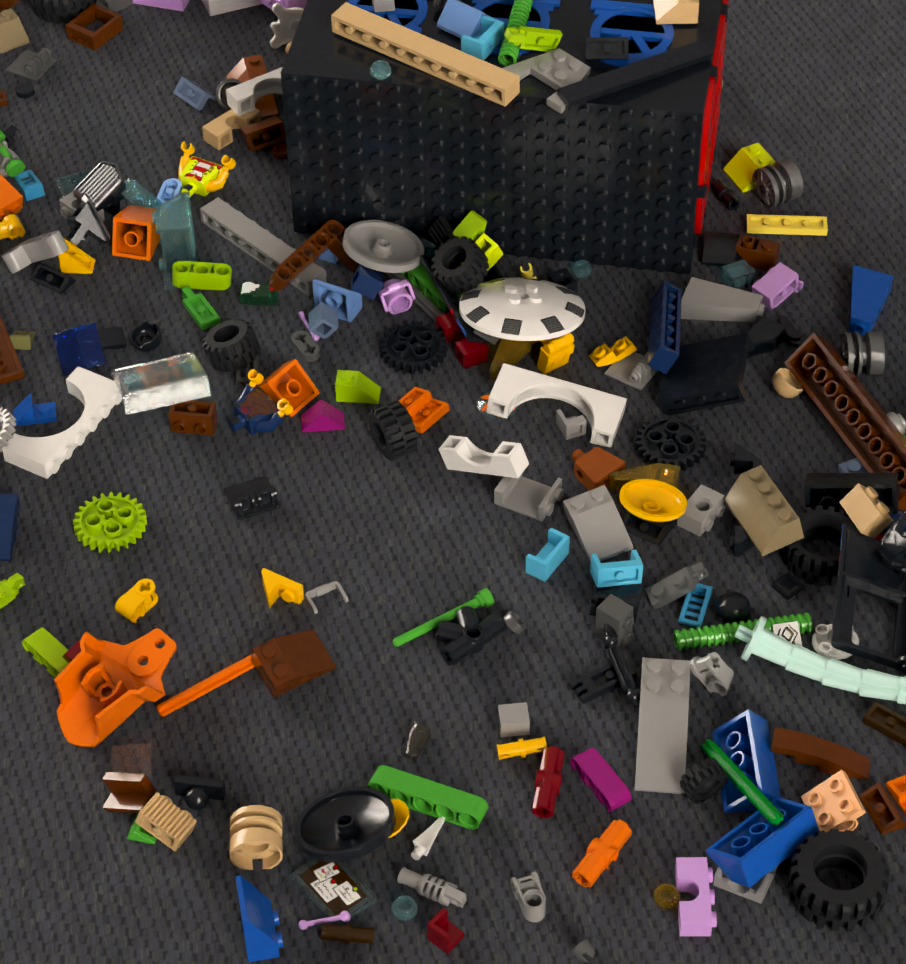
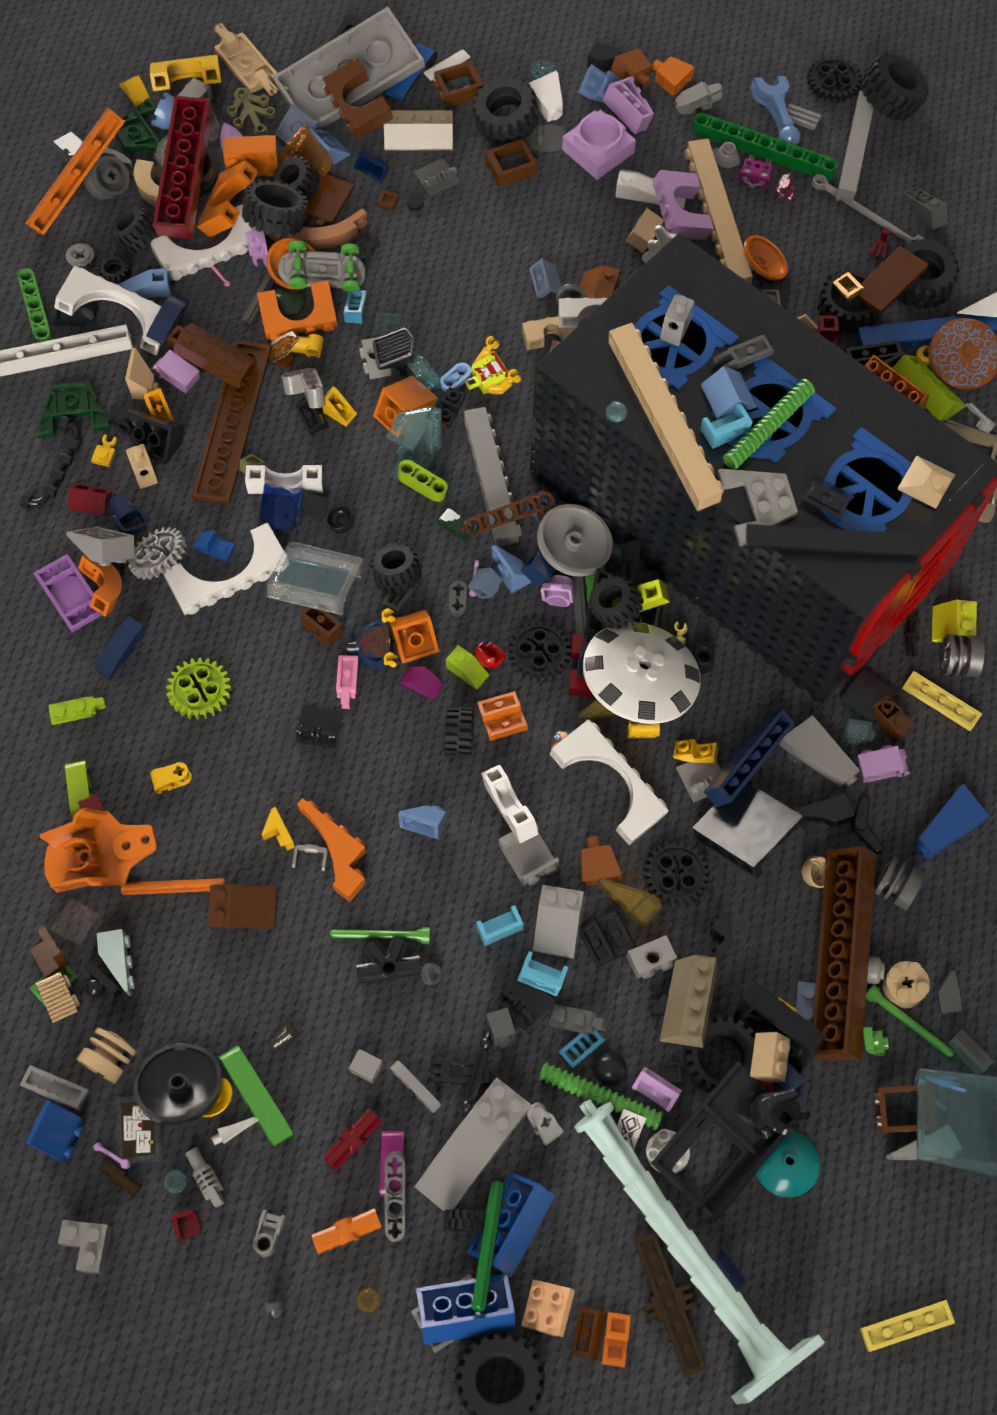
camera: 30 degrees right, 20 degrees up
piece [66,193,110,246] -> none
bright green hinge [181,286,221,331] -> none
lime slope [452,211,487,242] -> none
yellow pin [497,736,547,760] -> none
lime hinge [504,26,563,52] -> none
light grey panel [556,409,587,440] -> none
clear light blue plate [572,260,592,278] -> none
yellow dish [619,479,687,522] -> none
lavender arch [675,857,717,936] -> none
reddish brown slope [771,727,871,780] -> none
none -> light grey plate [20,1065,90,1111]
none -> light aqua slope [97,929,135,996]
none -> white arch [245,465,324,494]
none -> orange arch [297,798,366,902]
none -> bright pink hinge [336,655,359,709]
none -> dark grey beam [385,1151,406,1242]
none -> light grey beam [390,1060,441,1113]
none -> medium blue slope [398,805,446,840]
none -> red hair [474,642,506,669]
none -> tan brick [626,208,664,253]
none -> lavender hinge [632,1067,682,1112]

